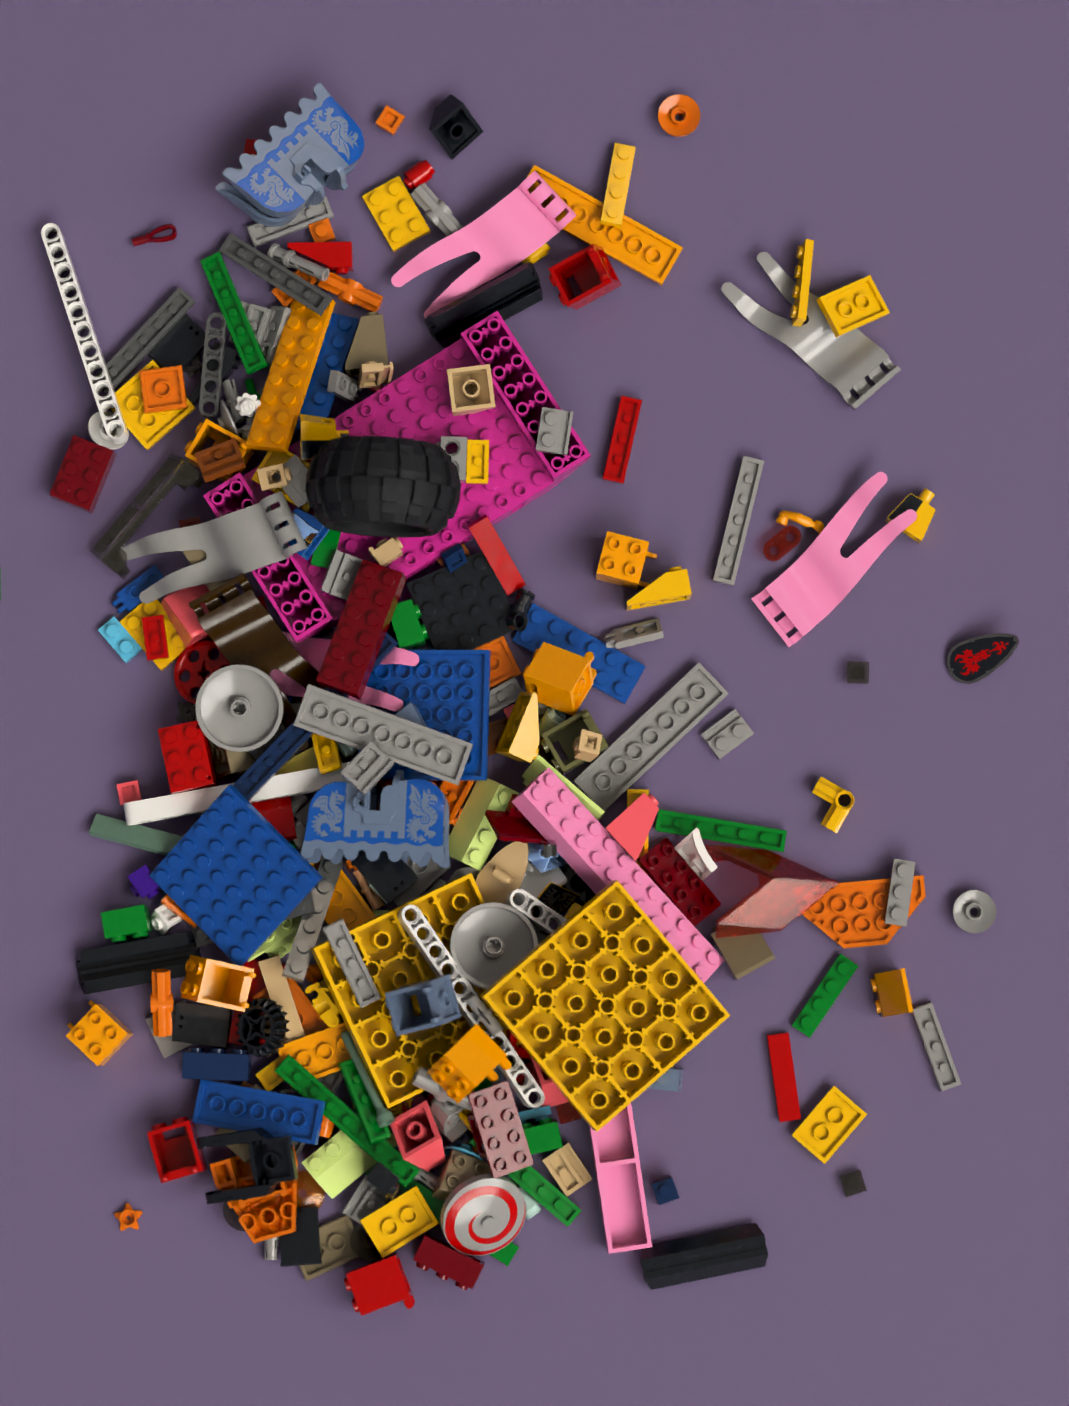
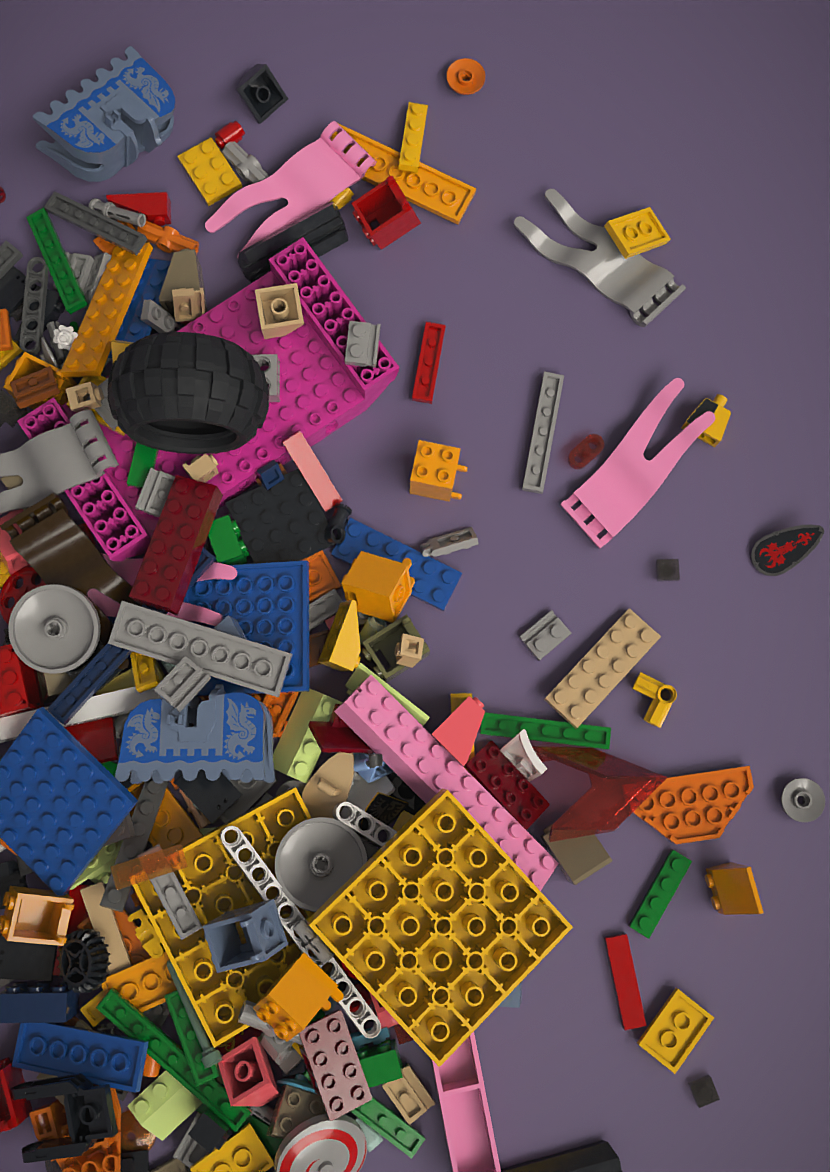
camera: 10 degrees left, 5 degrees down
light grey tile [247,196,334,248] -> none
blue torso [281,508,330,561] -> none
orange plate [308,218,336,242] -> none
orange plate [375,105,405,136] -> none
yellow plate [466,440,489,484] -> none
light grey plate [574,663,729,811] -> none
yellow slope [626,566,692,611] -> none
dark blue brick [651,1177,679,1205] -> none
light orange arm [776,510,824,534] -> none
yellow plate [790,239,814,327] -> none
light grey plate [884,859,916,927] -> none
light grey tile [912,1002,961,1092] -> none
none -> clear orange plate [110,844,188,890]
none -> tan plate [544,608,661,729]

